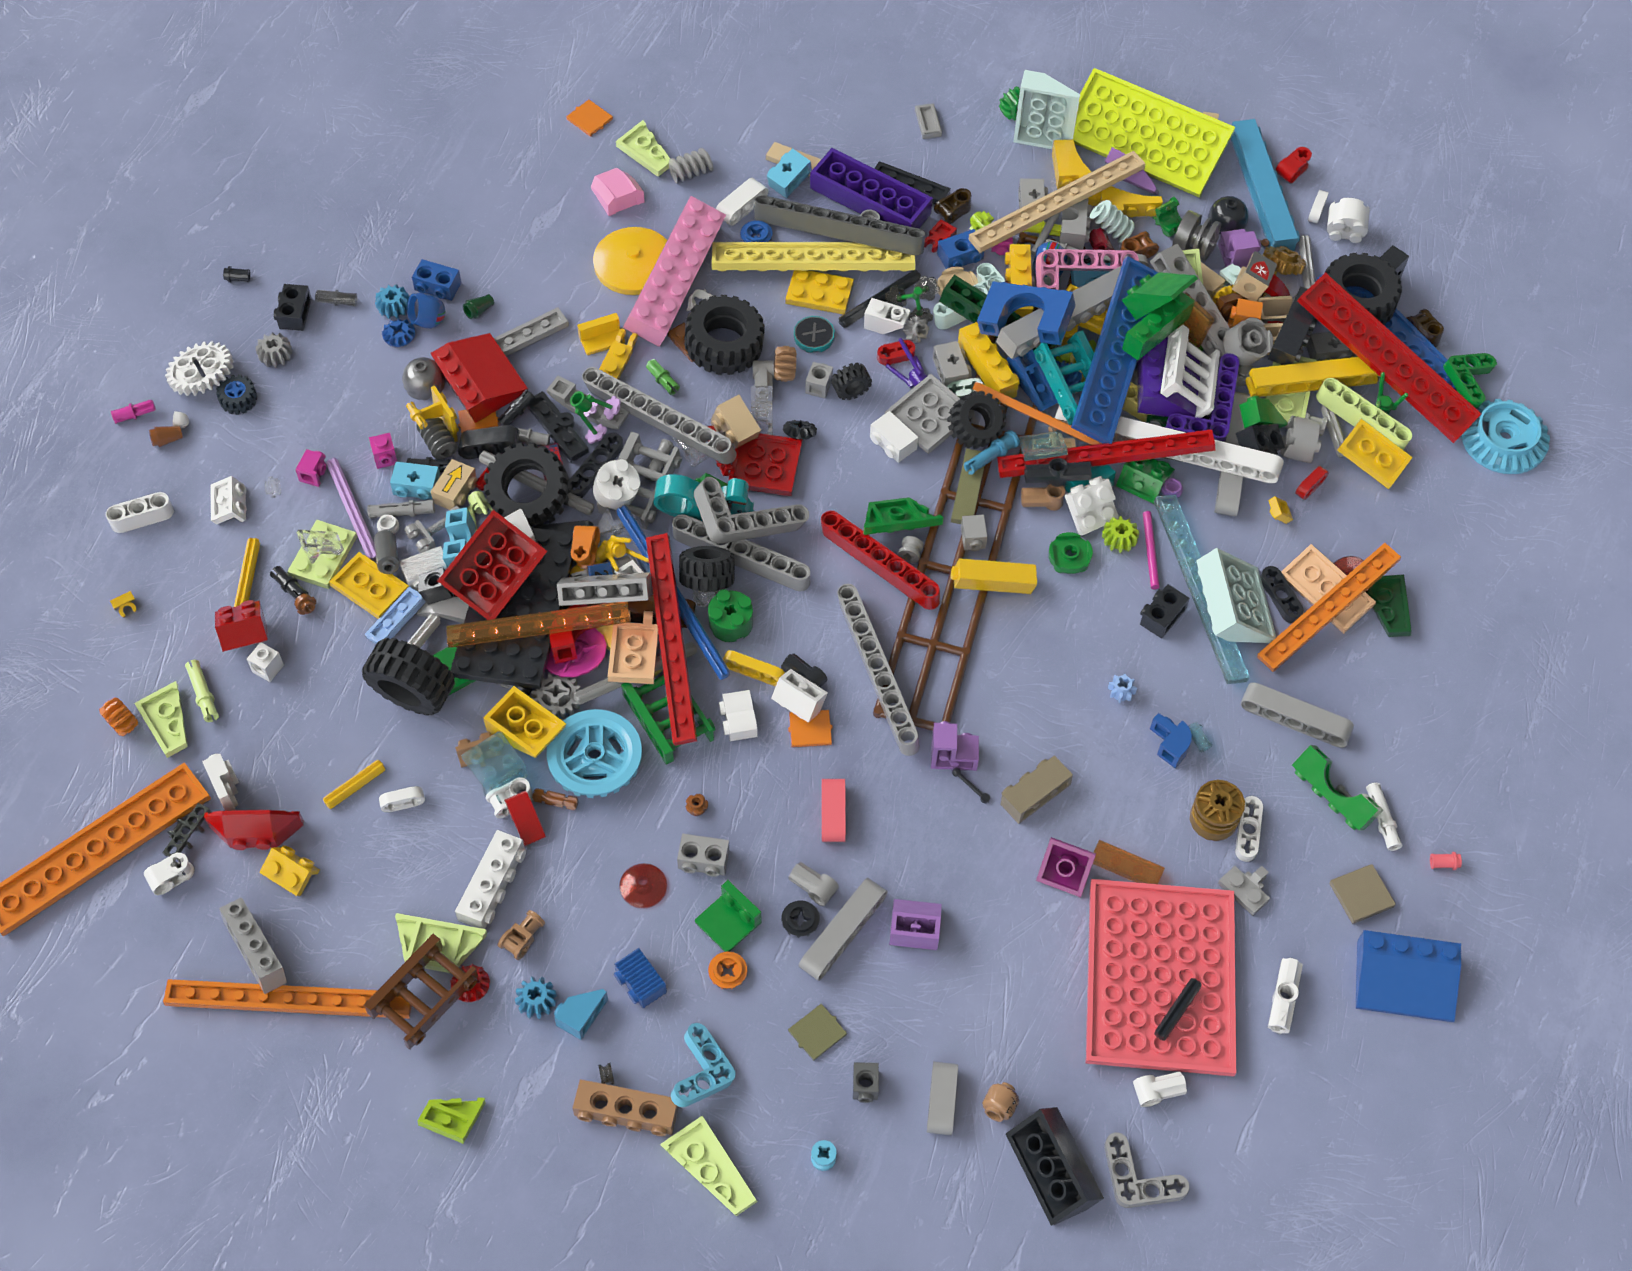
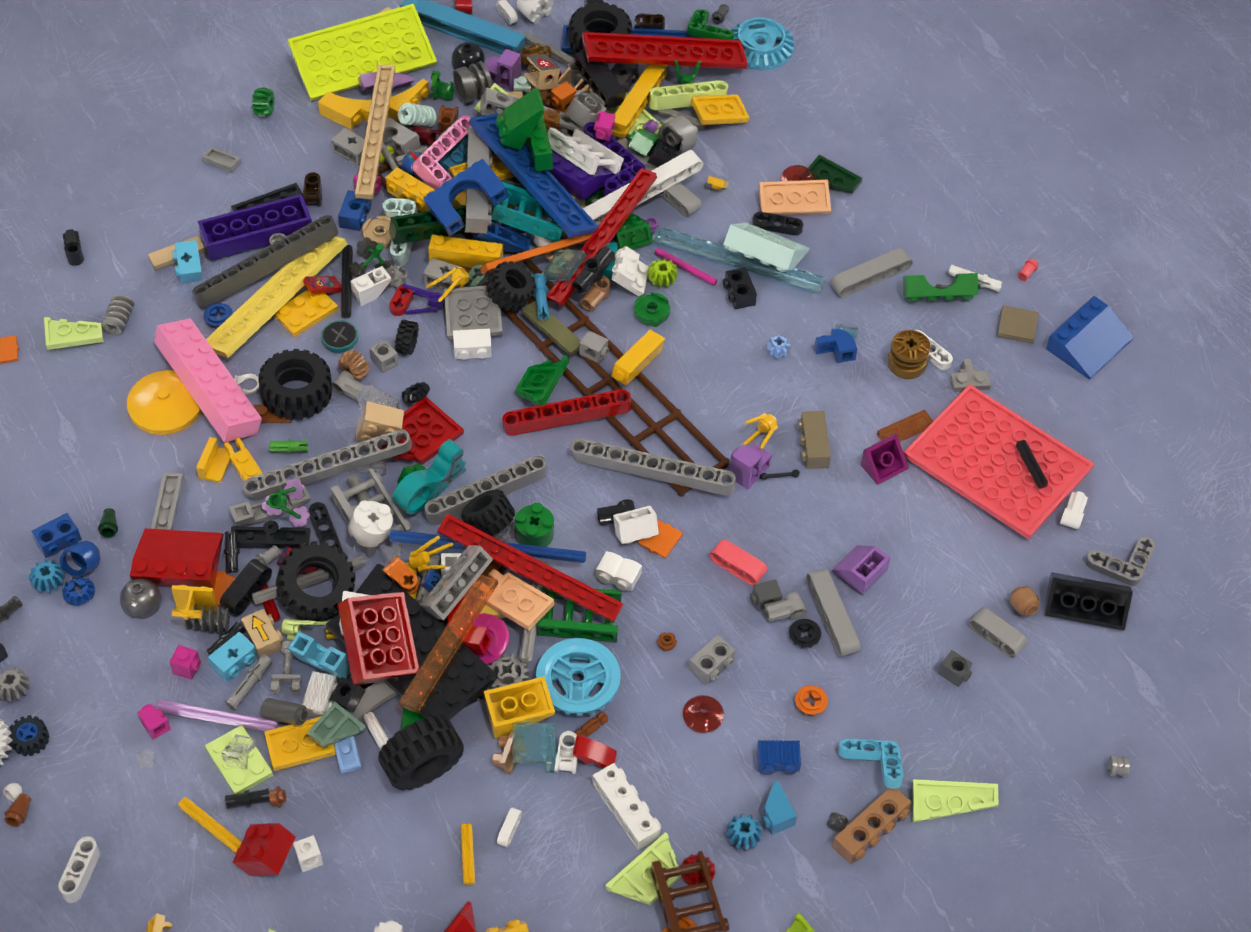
camera: 55 degrees left, 5 degrees down
yellowish green pin [185,660,219,722] -> none
white bracket [211,476,247,525] -> none
white plate [377,515,399,534] -> none
medium nougat connector [498,910,545,960] -> none
bright pink slope [591,168,644,216] -> none
light grey beam [694,477,810,544] -> none
green bracket [695,880,762,952] -> none
white beam [716,177,769,226] -> none
yellow beam [723,650,785,686] -> none
olive piece [788,1004,847,1061] -> none
medium azure wheel [811,1140,837,1171] -> none
light grey wheel [898,536,923,563] -> none
red plate [924,219,957,253] -> none
lime gear [969,211,994,231] -> none
light aqua slope [1013,70,1080,149] -> none
orange plate [1257,543,1401,672] -> none
white piece [1268,958,1303,1034] -> none
red beam [1295,466,1329,500] -> none
none -> black piece [63,229,84,266]
none -> red tile [303,276,342,293]
none -> sand green wing [307,702,366,748]
none -> yellow plant [426,267,470,302]
none -> dark pink brick [594,111,616,141]
none -> medium lavender plate [642,119,659,133]
none -> dark grey pin [712,4,729,23]
none -> yellow plant [741,413,778,449]
none -> dark grey brick [750,579,783,612]

